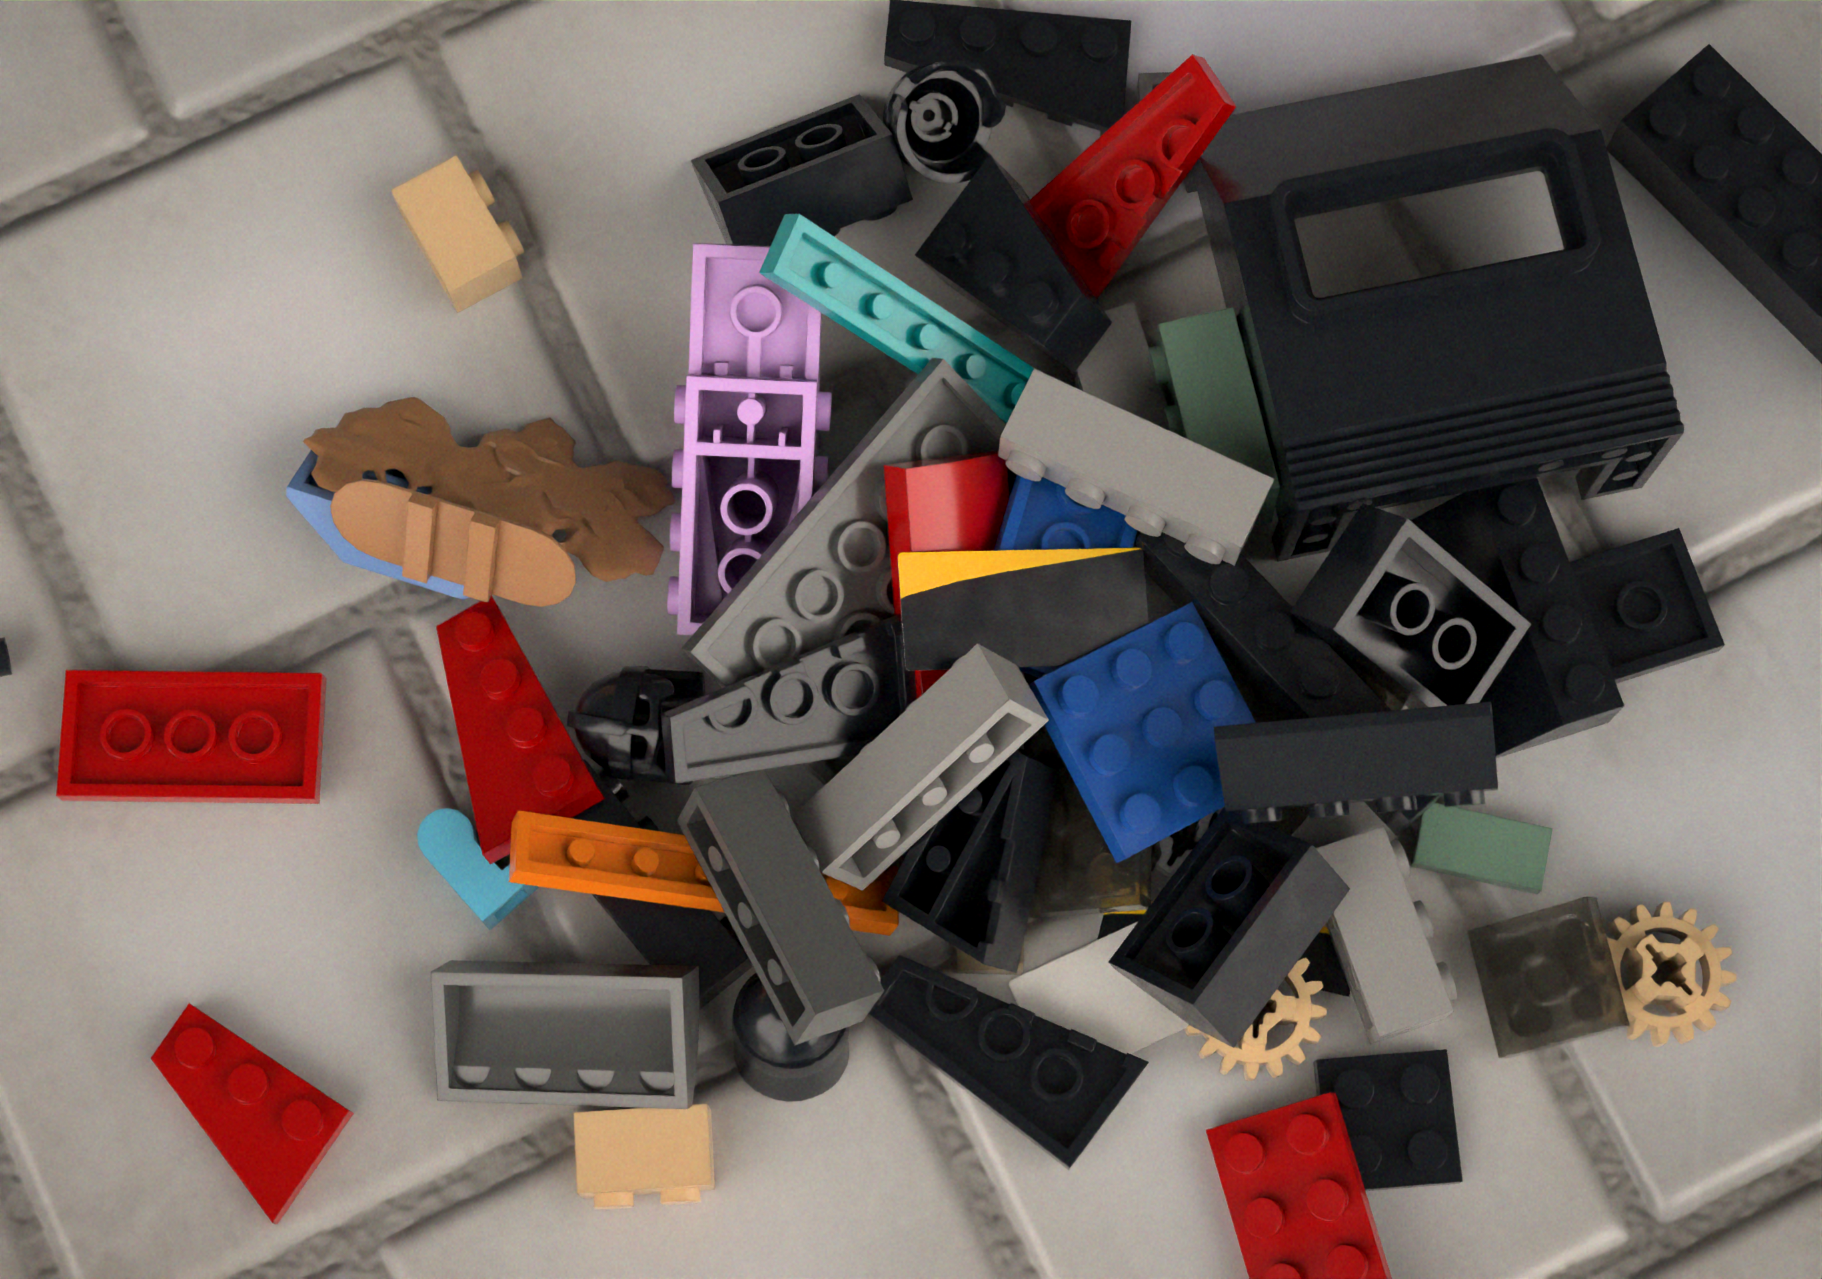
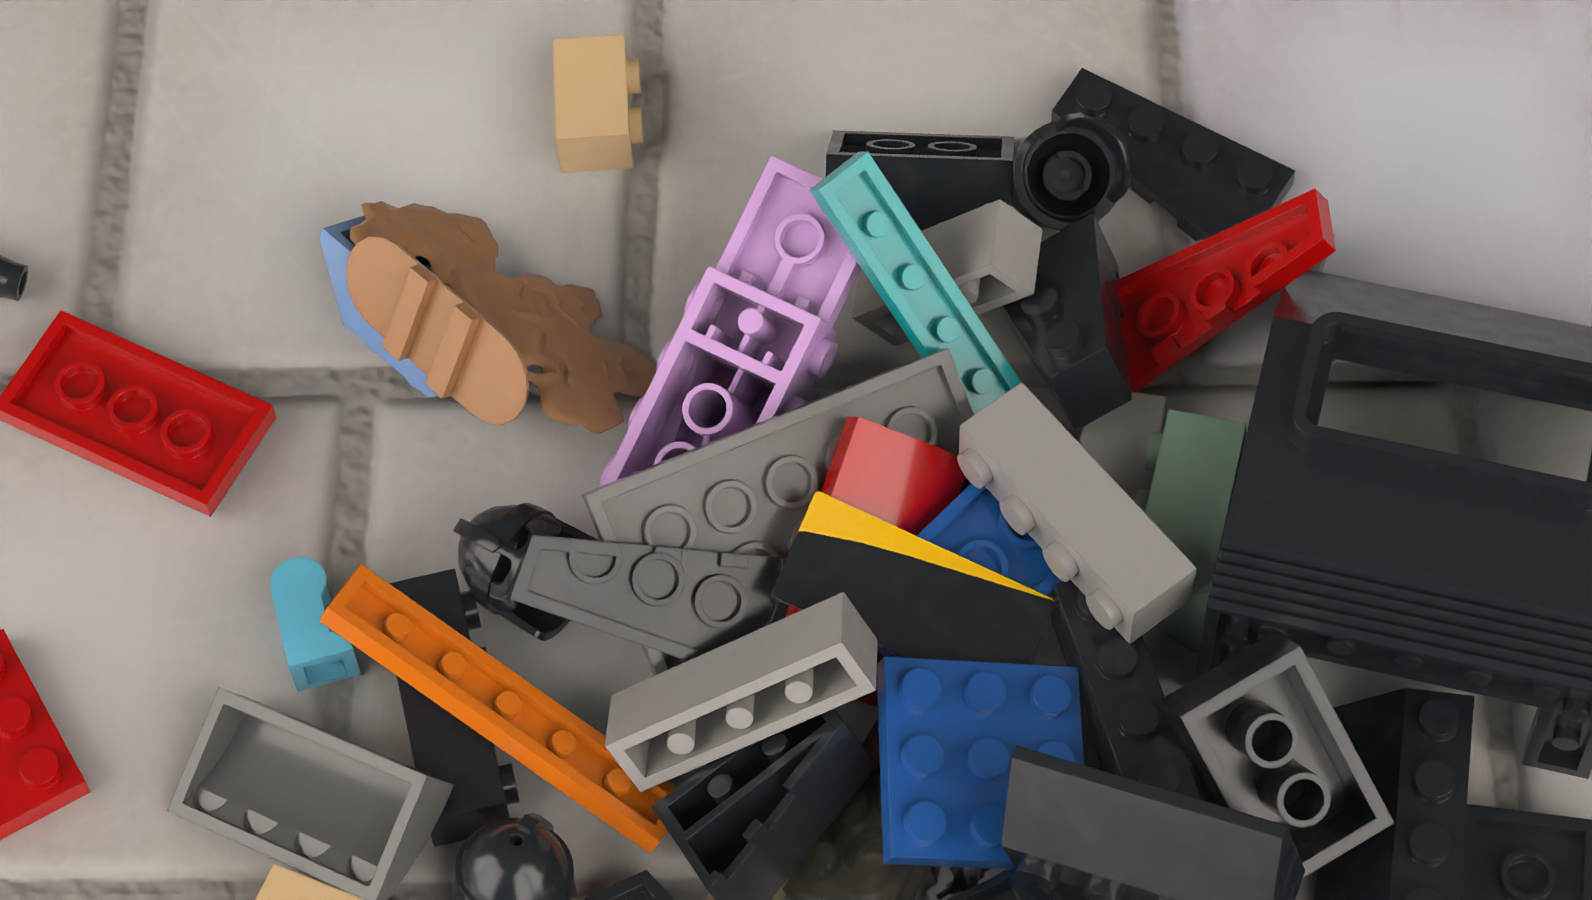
camera: 30 degrees right, 15 degrees down
red wing [436,595,605,865] -> none
dark grey brick [677,769,884,1045] -> none
none -> light grey brick [852,199,1042,346]

